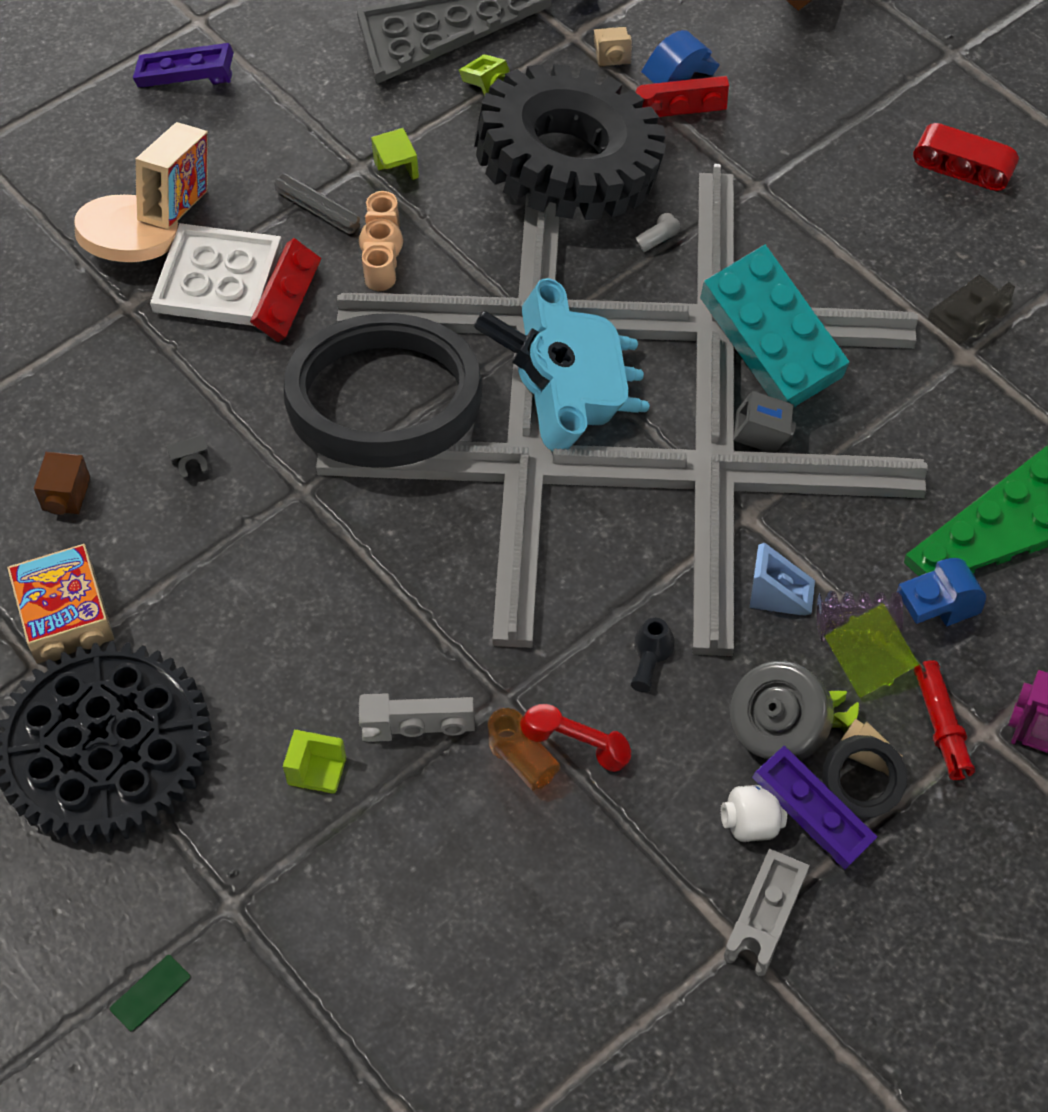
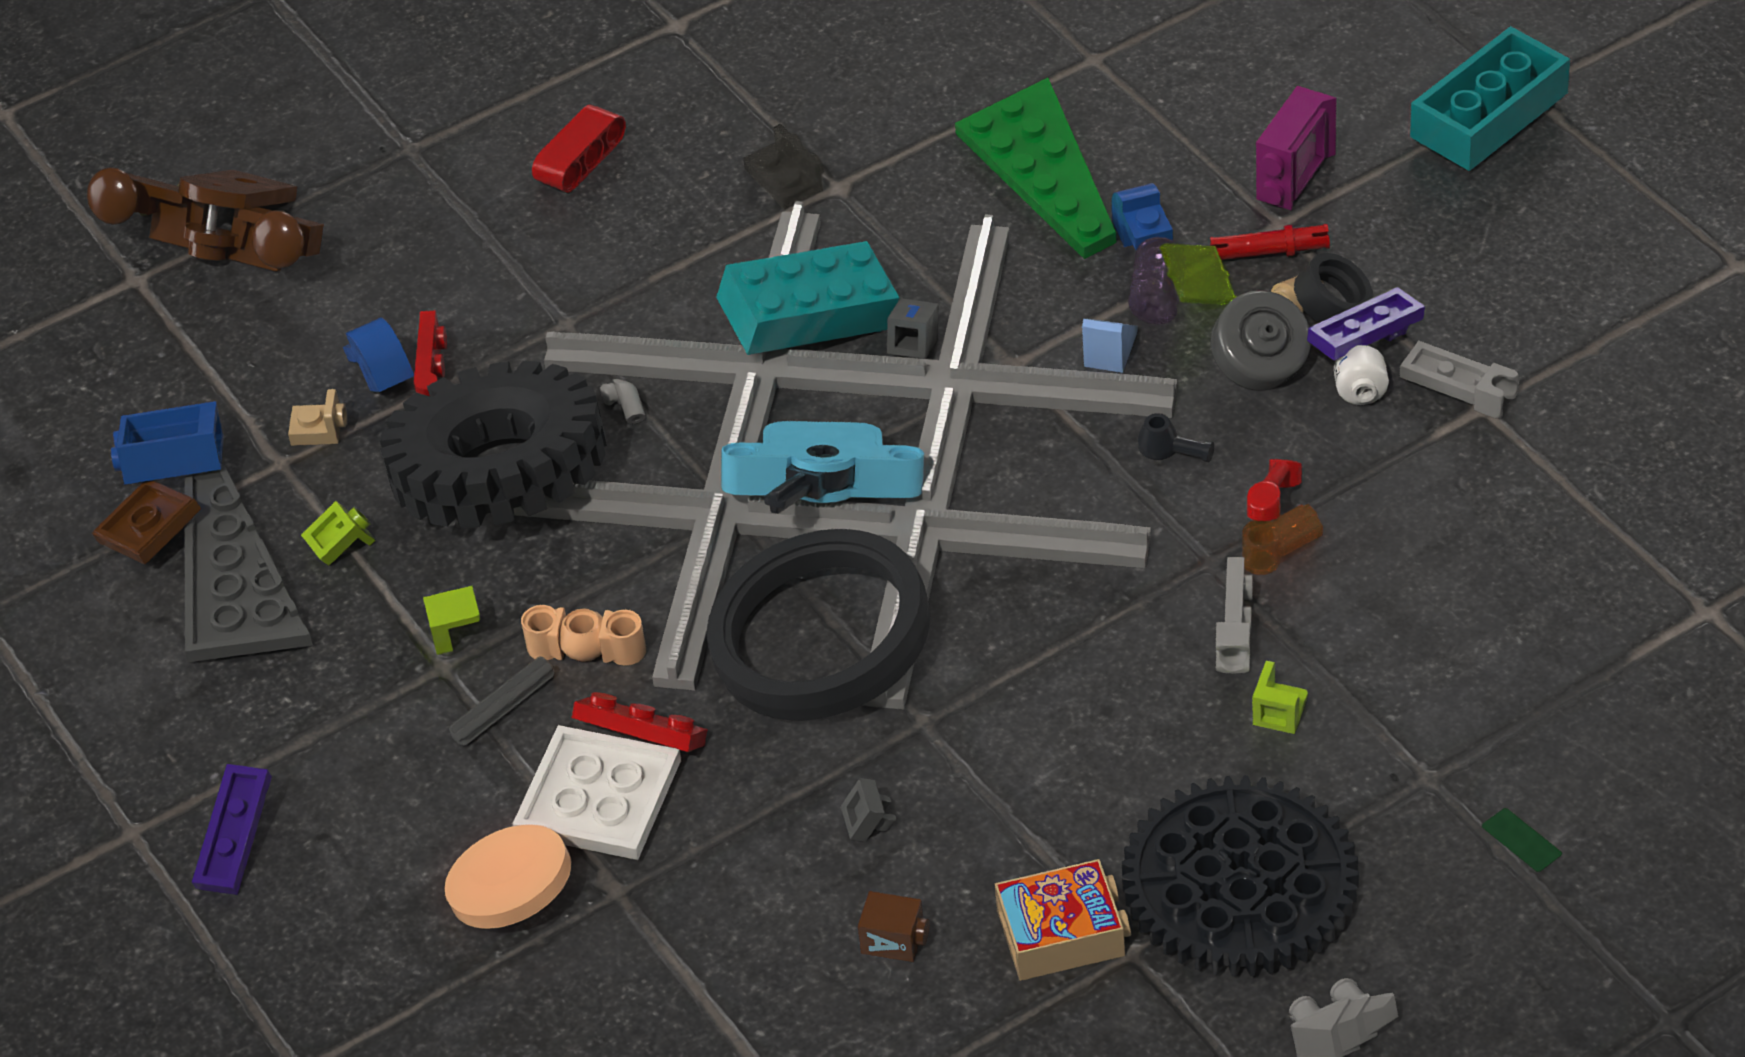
camera: 80 degrees left, 10 degrees down
tan brick [135,122,208,229] -> none

